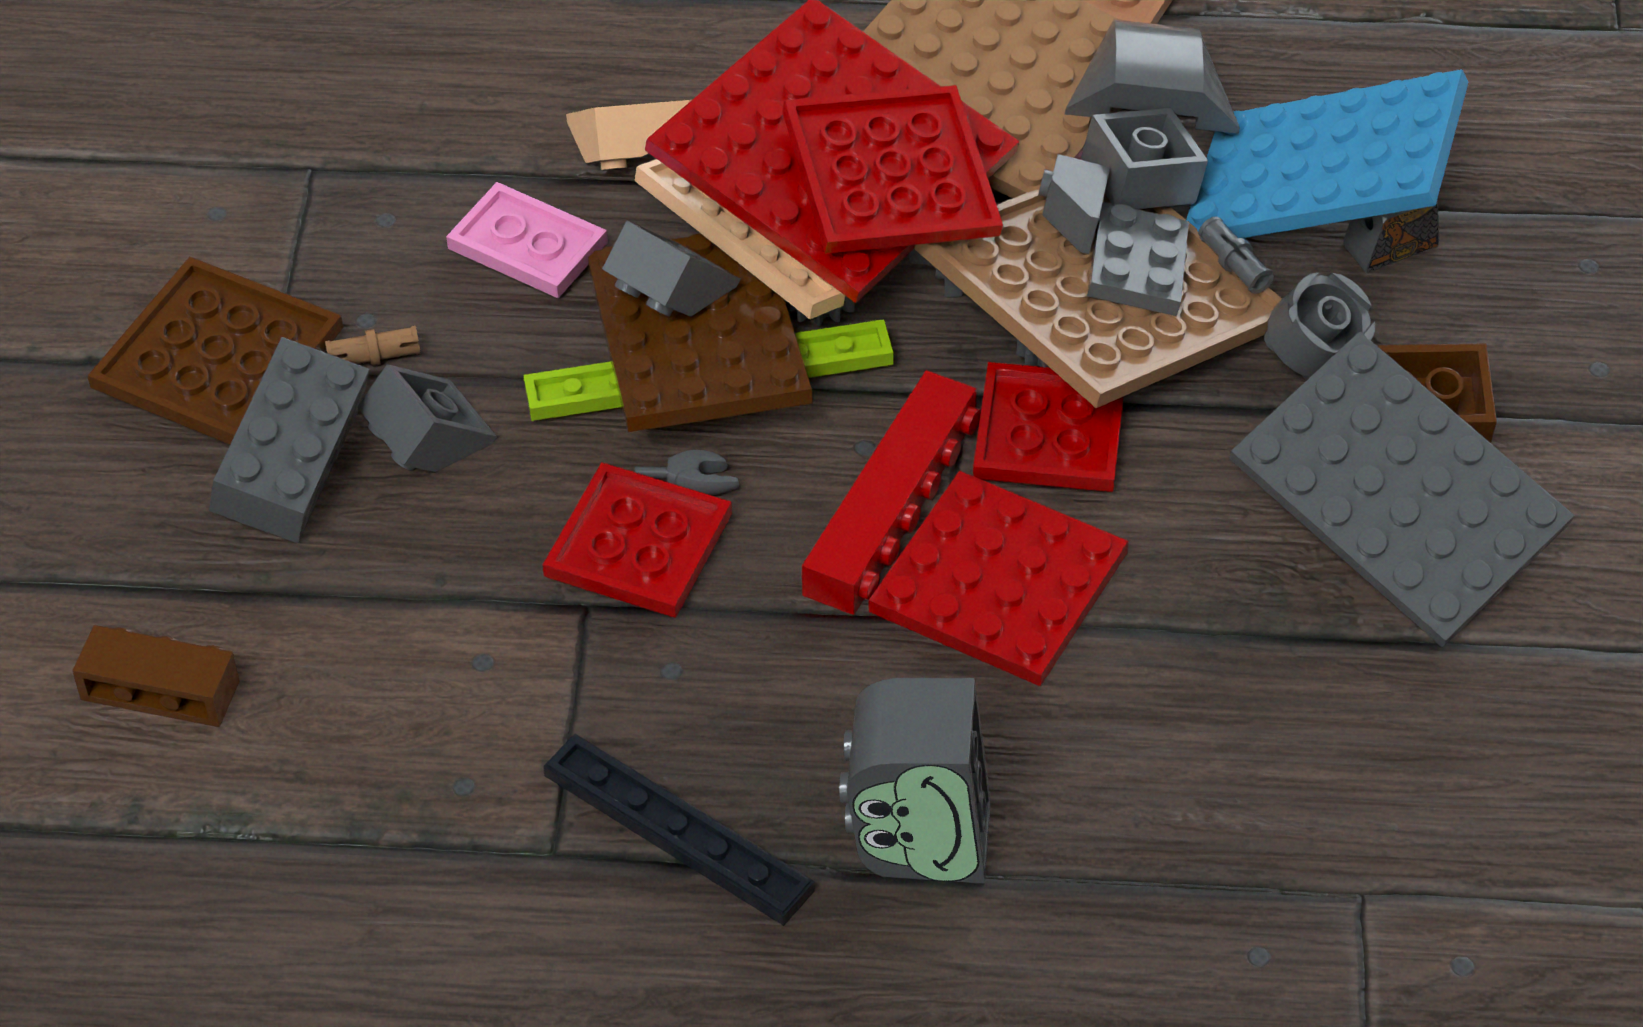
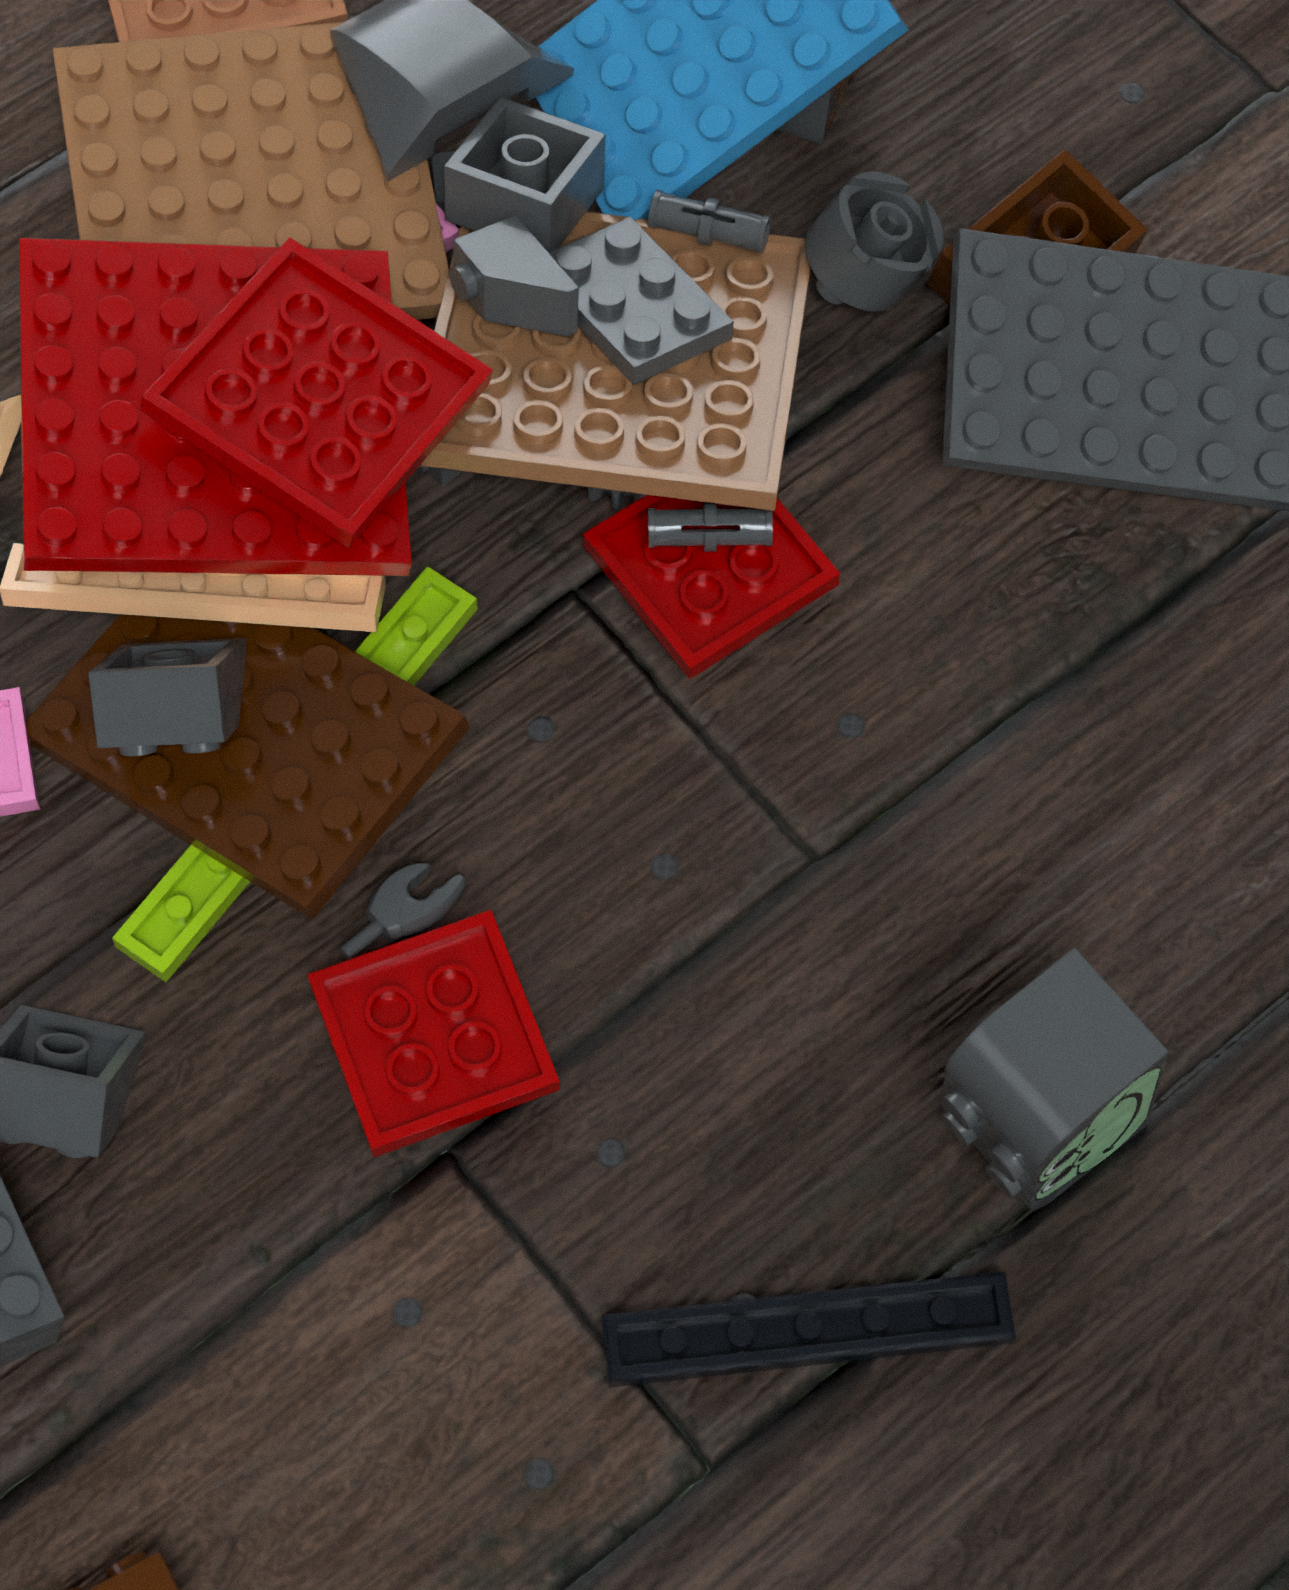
camera: 45 degrees left, 15 degrees up
red brick [802,370,981,615] -> none
red plate [869,470,1128,687] -> none
none -> dark grey pin [648,503,773,552]

